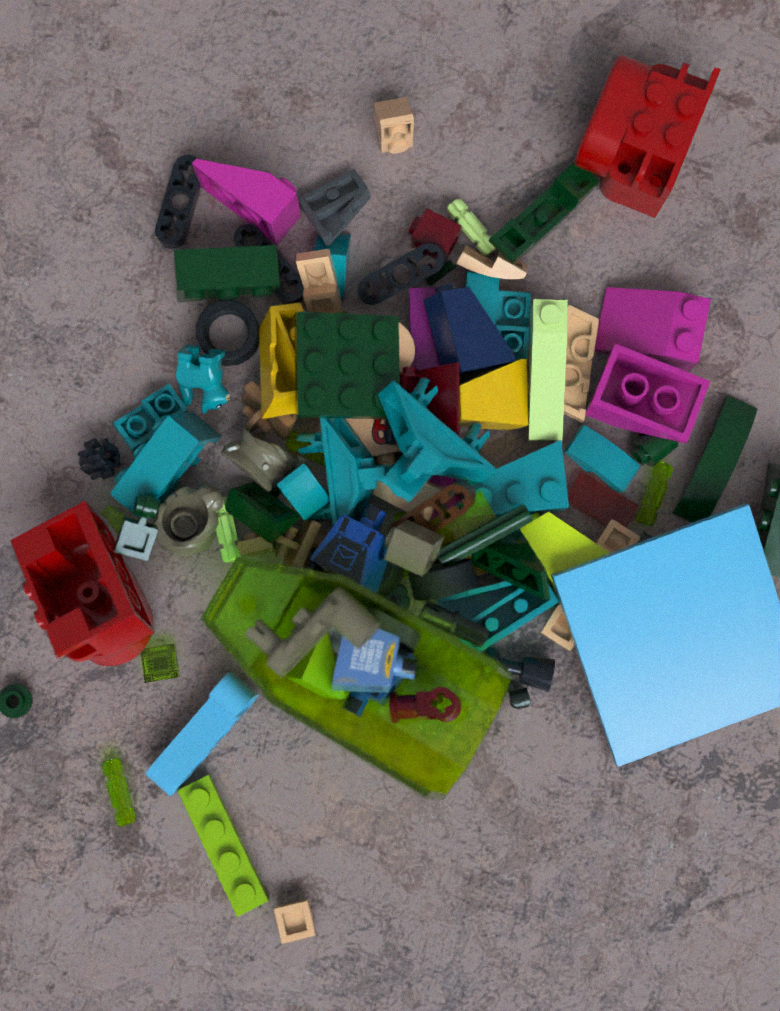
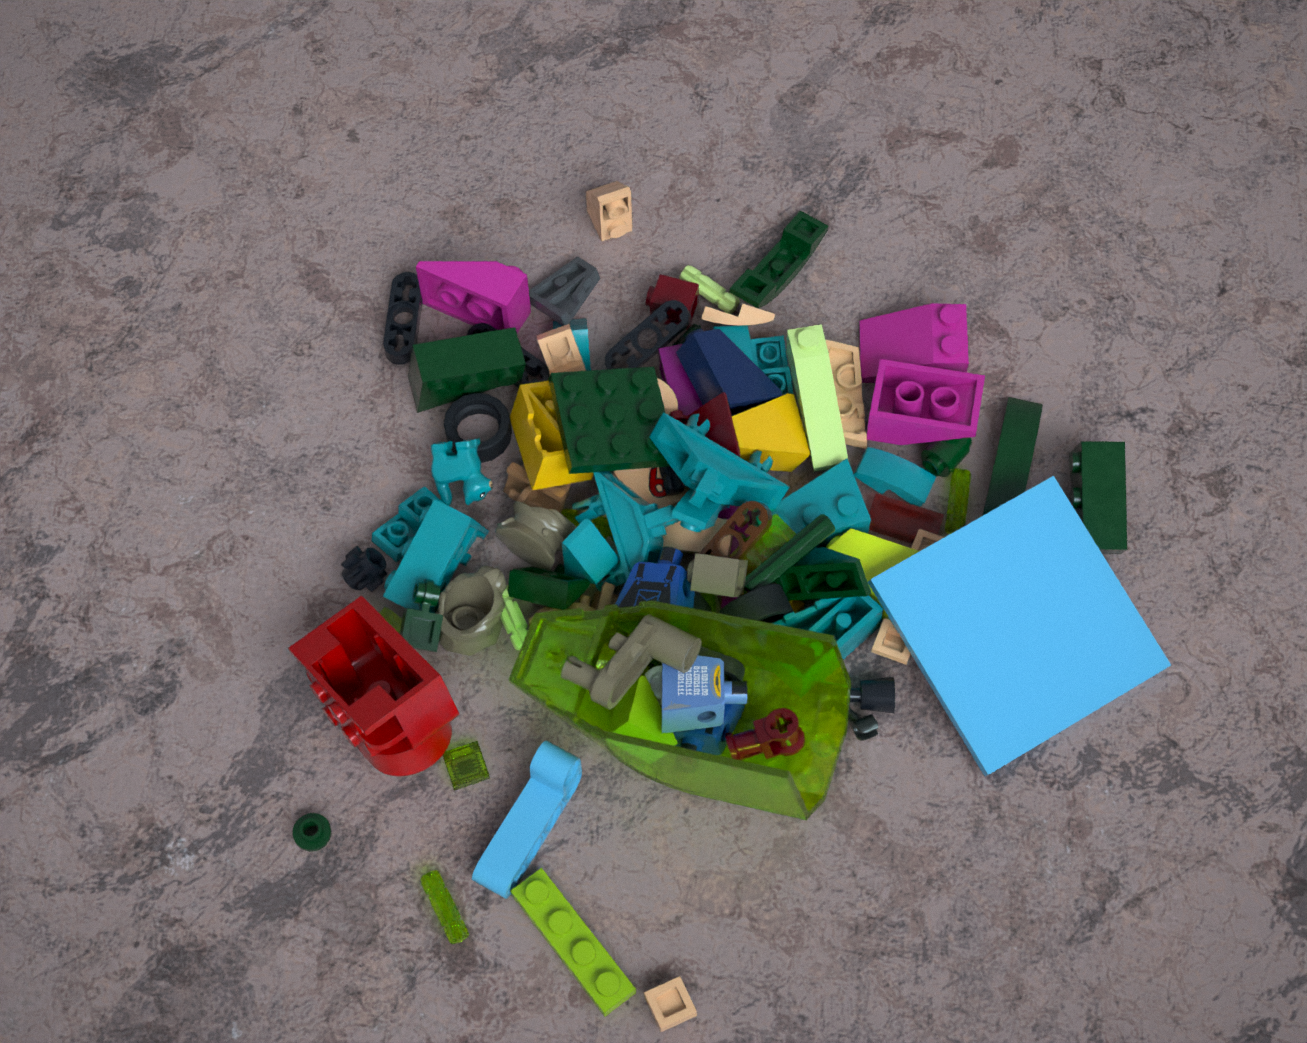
camera: 10 degrees left, 20 degrees down
red brick [574,54,721,218] -> none

